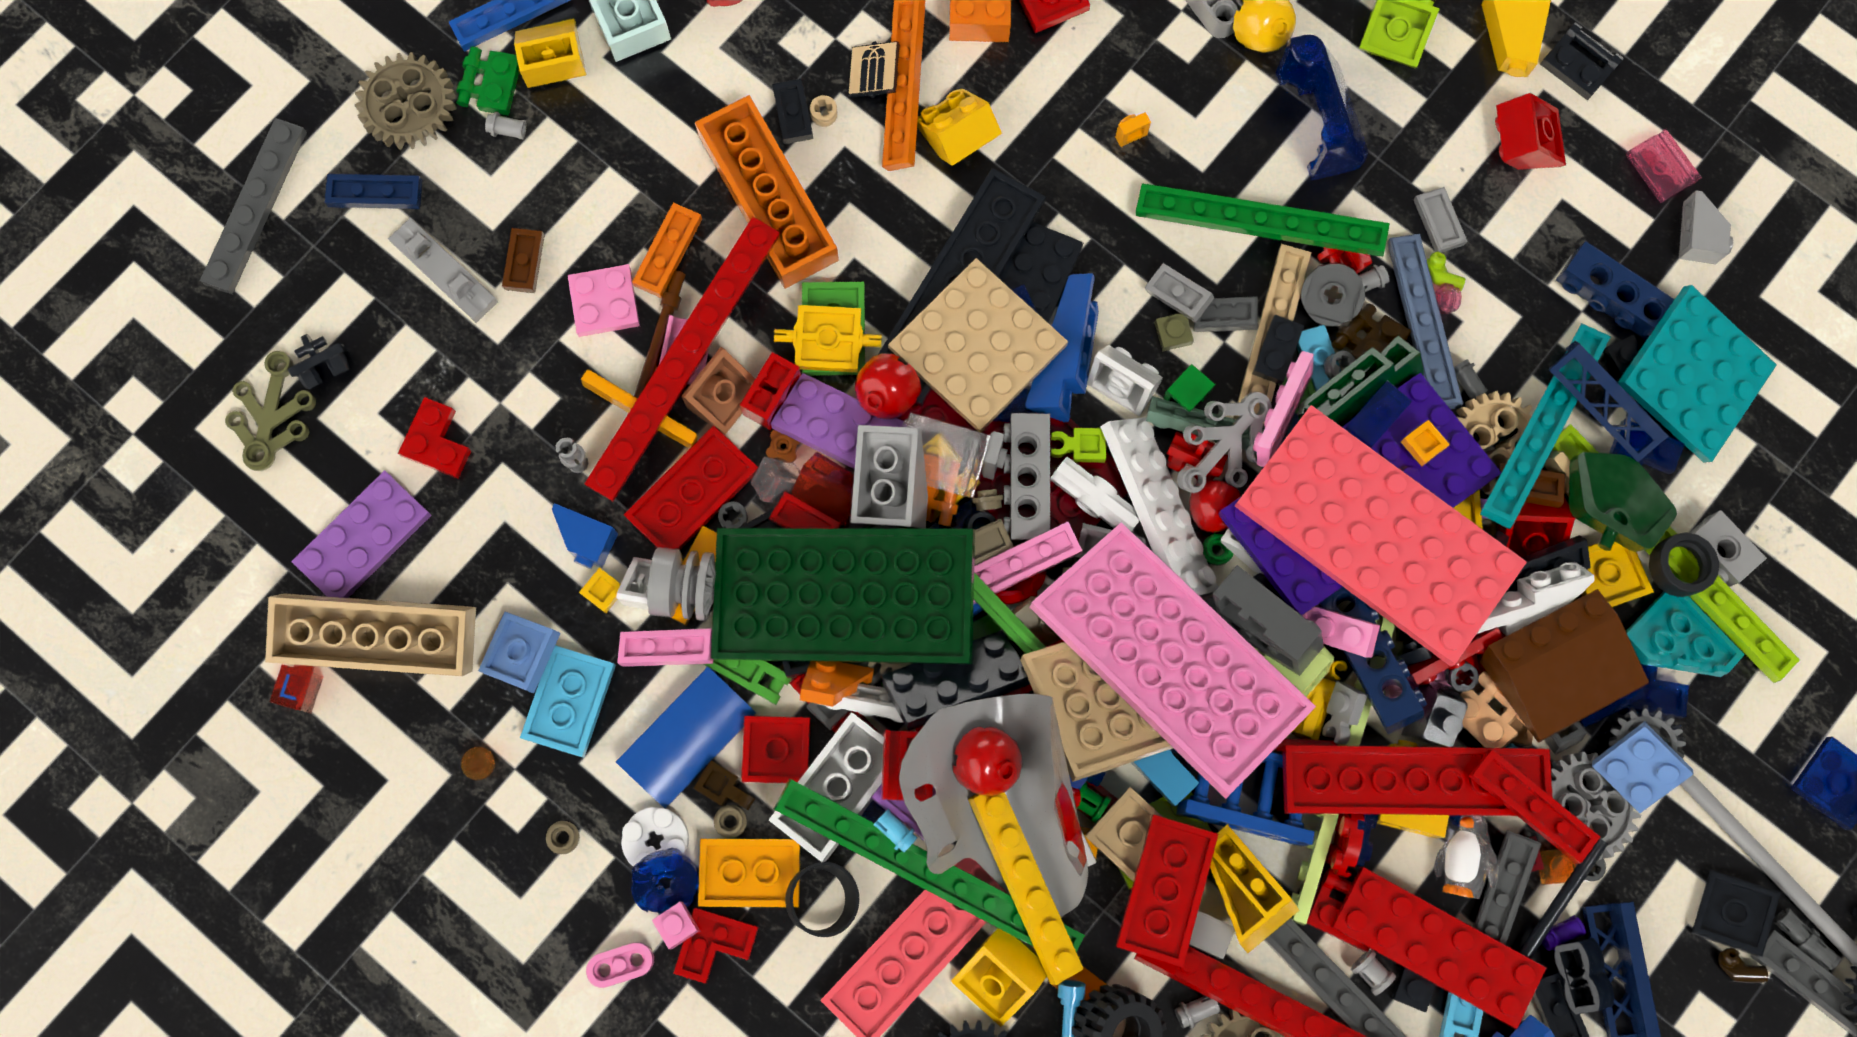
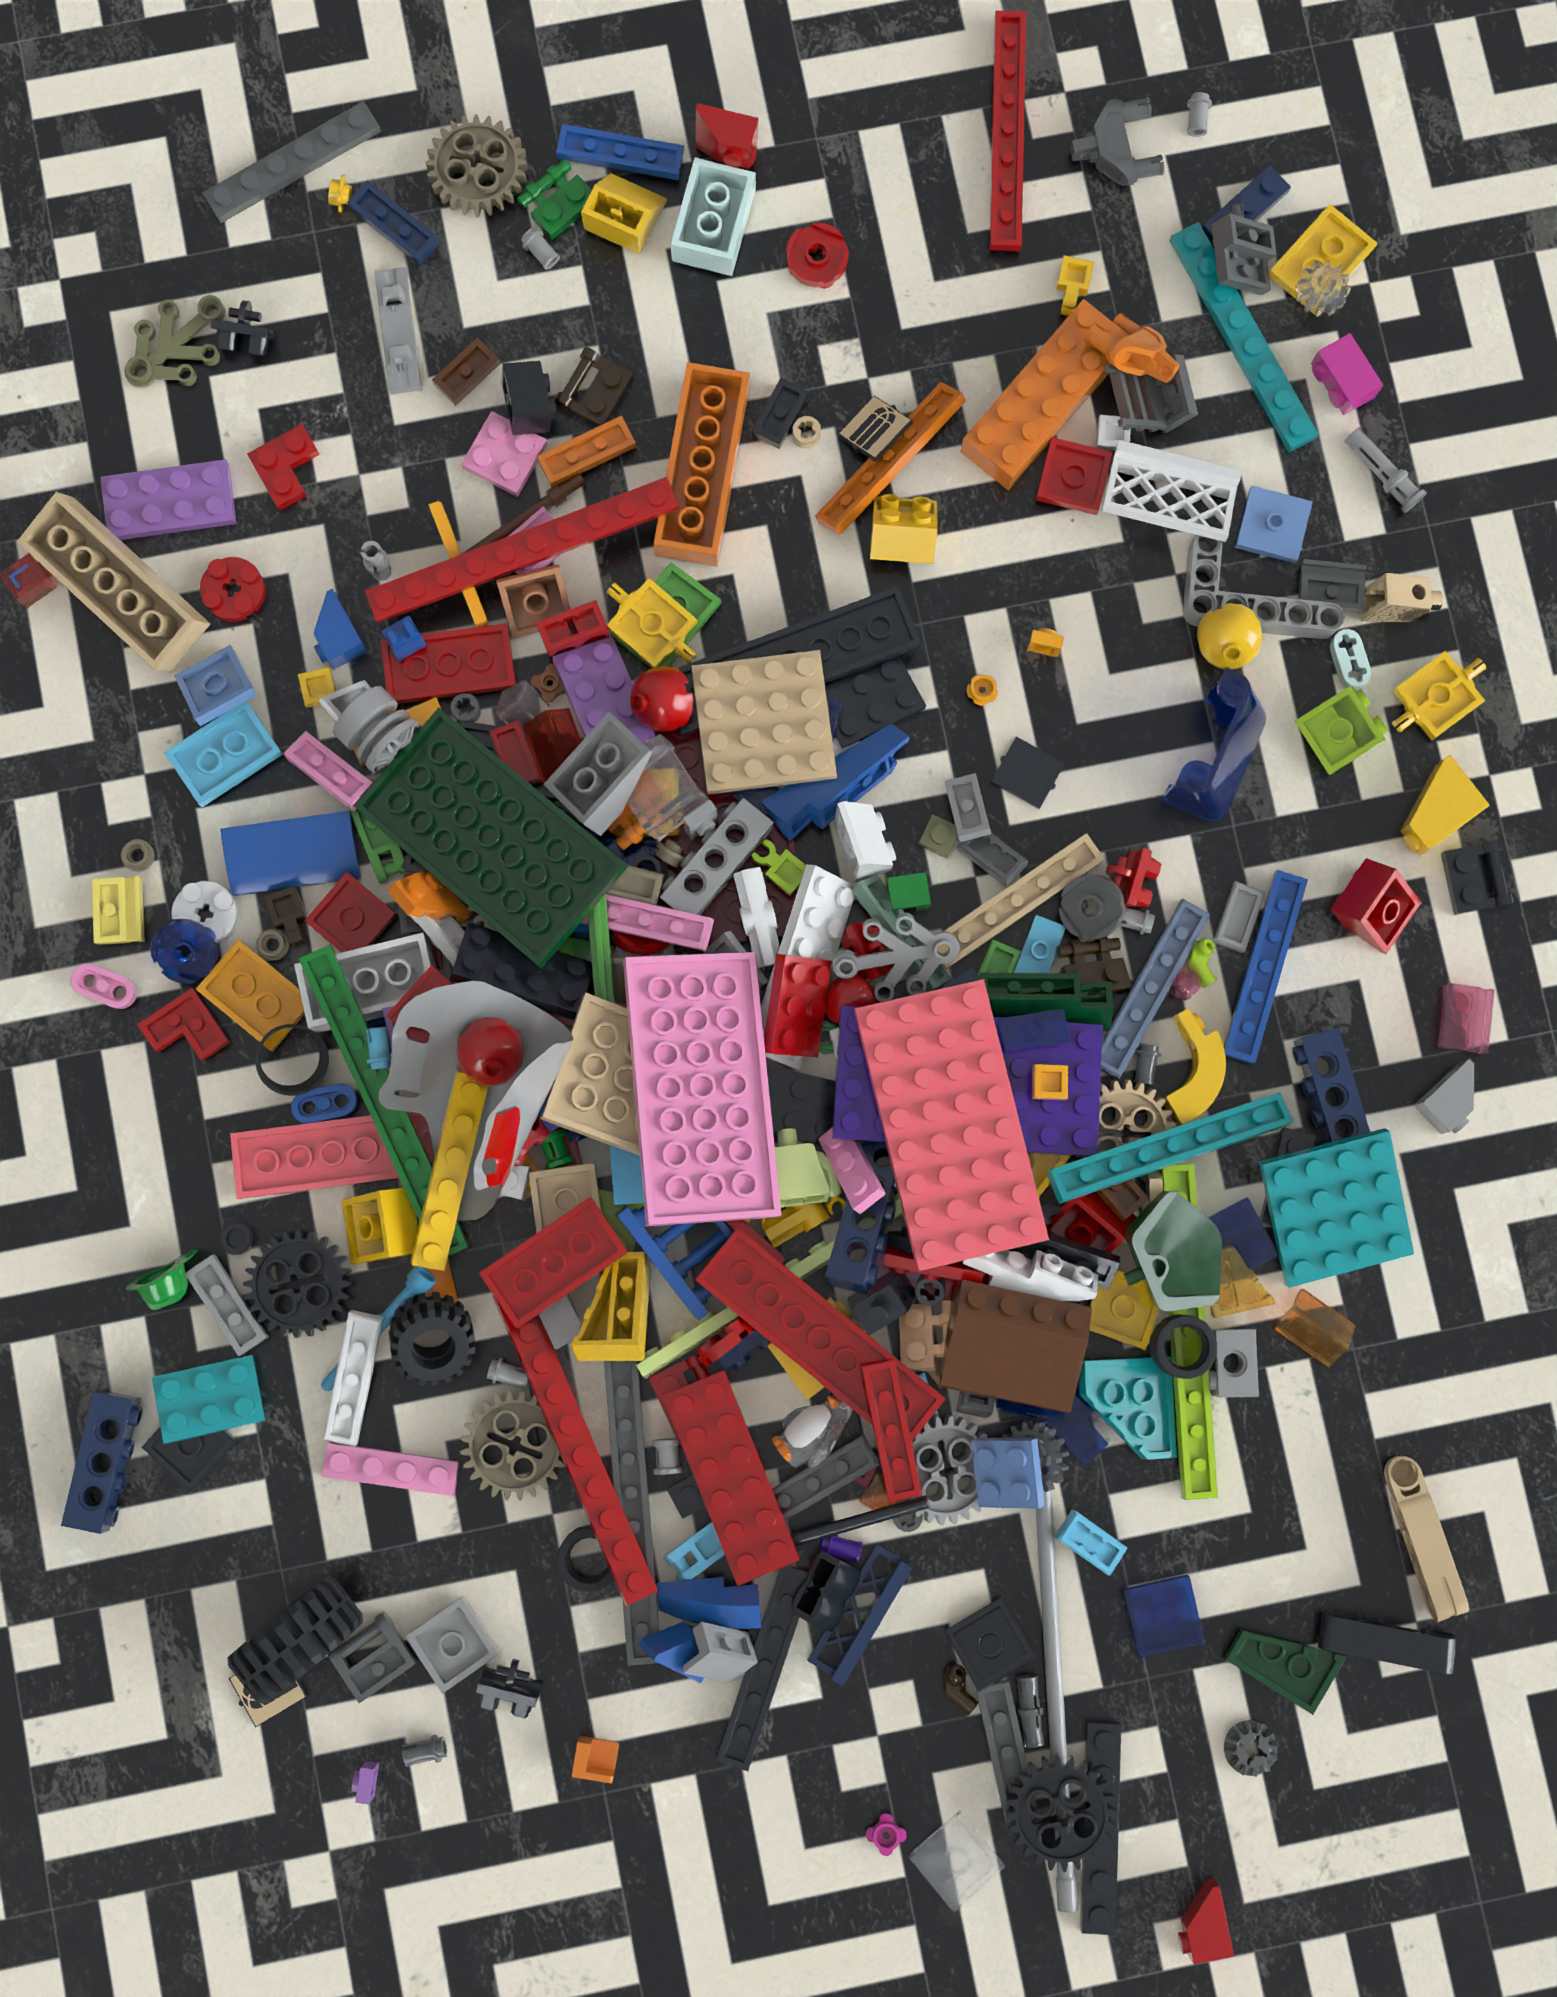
camera: 35 degrees right, 5 degrees up
clear orange plate [461,747,495,780] -> none
bright pink plate [652,902,700,949] -> none
green plate [1135,183,1390,257] -> none
dark grey wedge [1213,565,1324,676] -> none
black plate [1252,315,1304,385] -> none
bright pink plate [1253,351,1314,467] -> none
light grey plate [1322,681,1368,745] -> none
dark grey bush [1324,351,1355,379] -> none
dark blue fence [1549,340,1669,462] -> none
none -> light yellow plate [92,876,145,945]
none -> red plate [200,557,266,622]
none -> blue plate [291,1084,358,1124]
none -> yellow plate [328,175,352,213]
none -> blue tile [381,616,427,661]
none -> black brick [501,360,556,435]
none -> dark brown plate [554,347,634,427]
none -> red plate [764,953,832,1058]
none -> light orange plate [967,674,998,706]
none -> black piece [990,736,1065,809]
none -> medium azure plate [1054,1509,1127,1576]
none -> yellow arch [1164,1008,1226,1127]
none -> clear yellow wing [1209,1245,1276,1318]
none -> blue plate [1224,870,1308,1064]
none -> clear orange panel [1275,1288,1355,1368]

